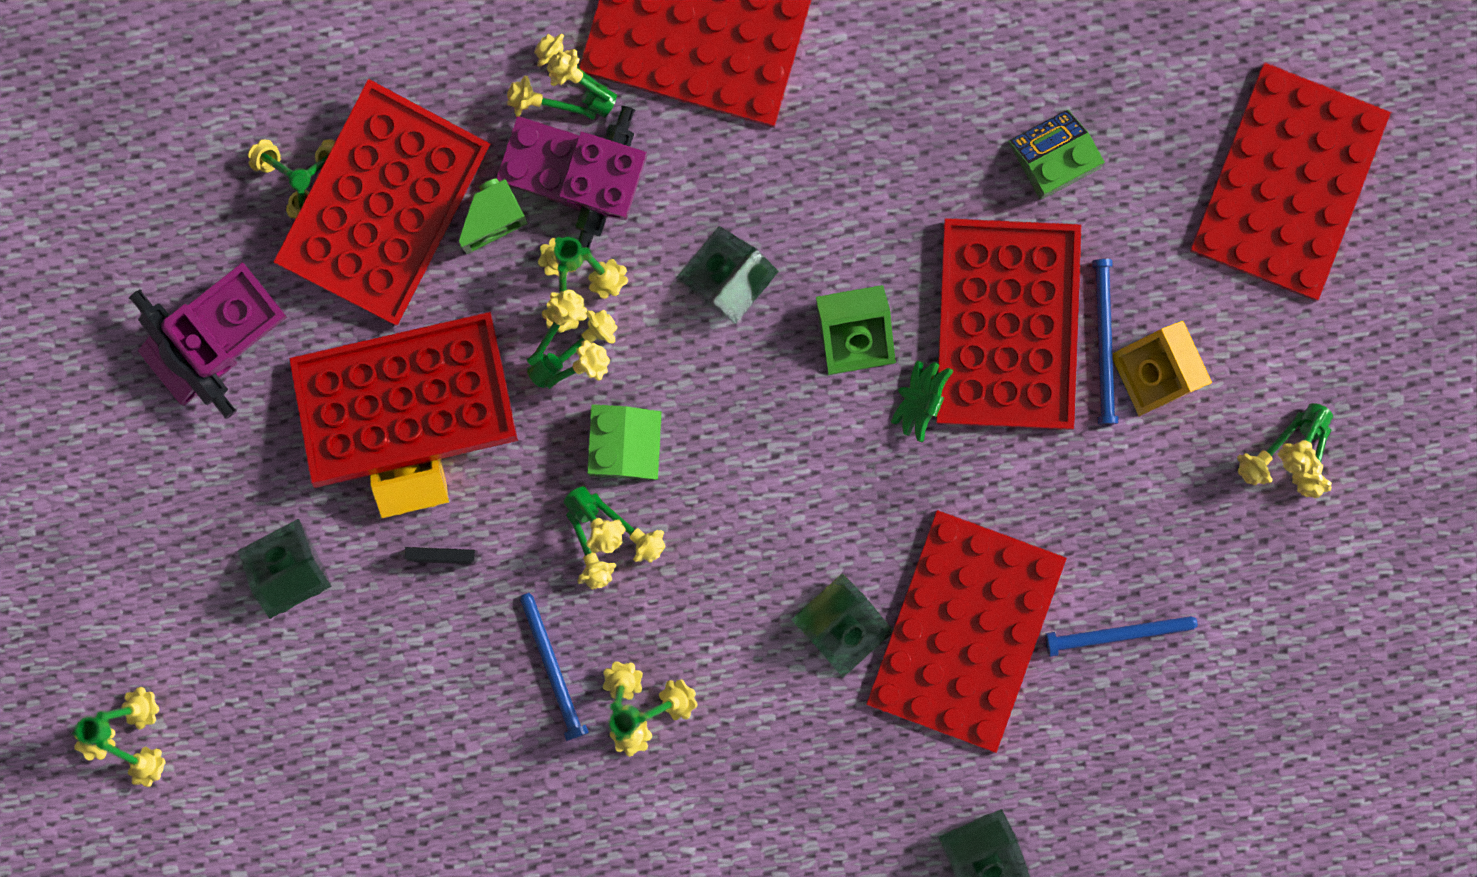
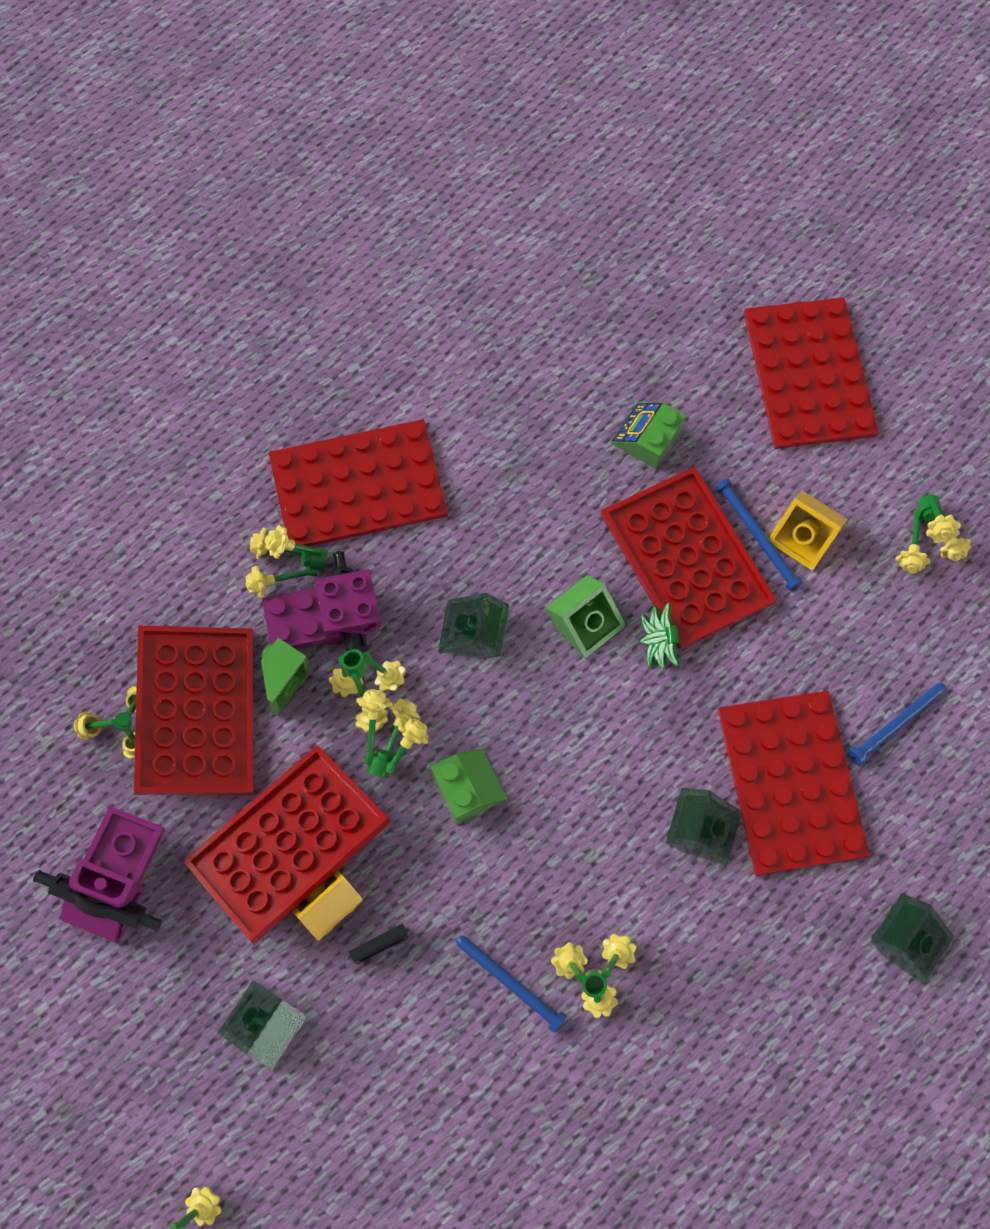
camera: 30 degrees left, 15 degrees down
light yellow plant [563,486,665,590] -> none

